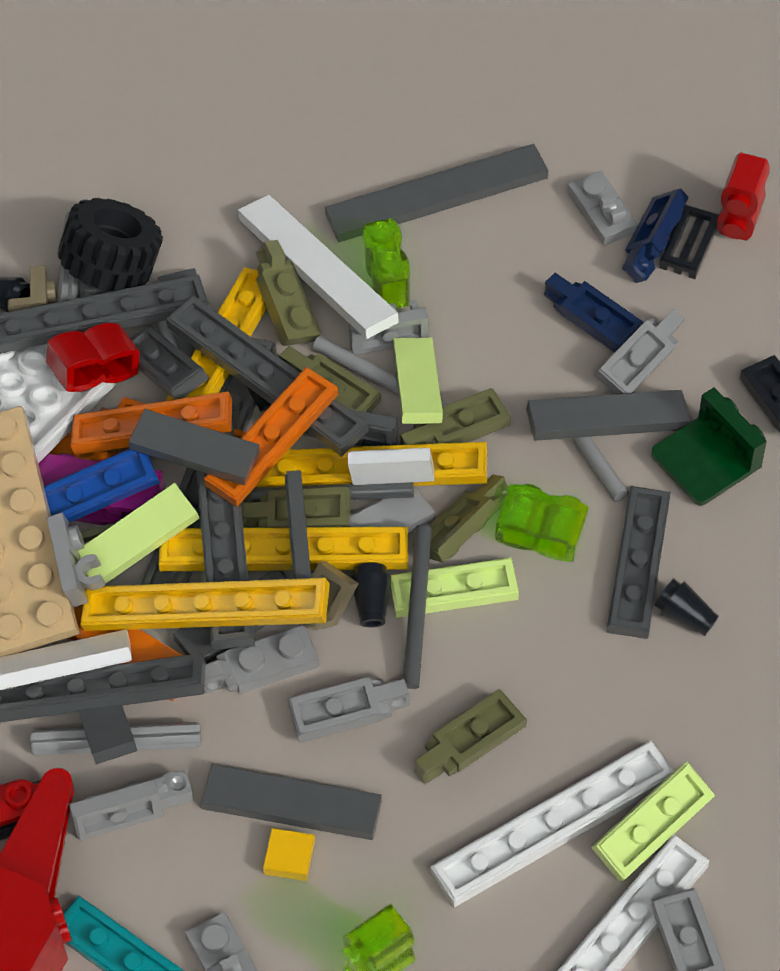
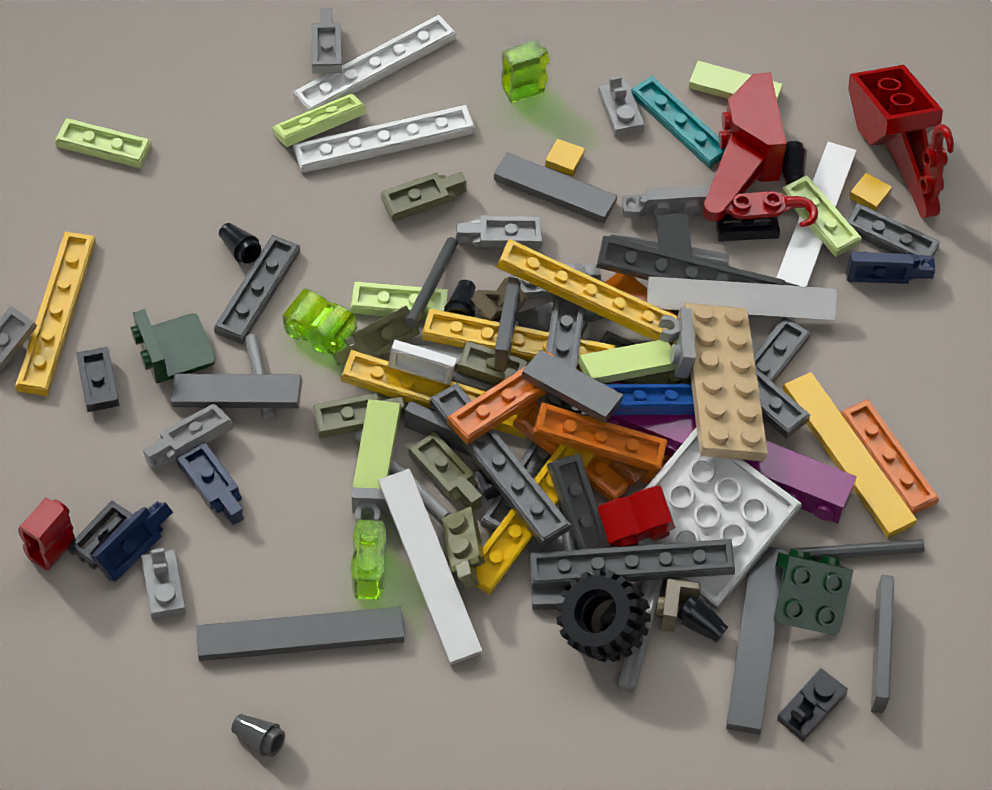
camera: 170 degrees left, 0 degrees up
none -> dark grey cone [231,714,285,757]

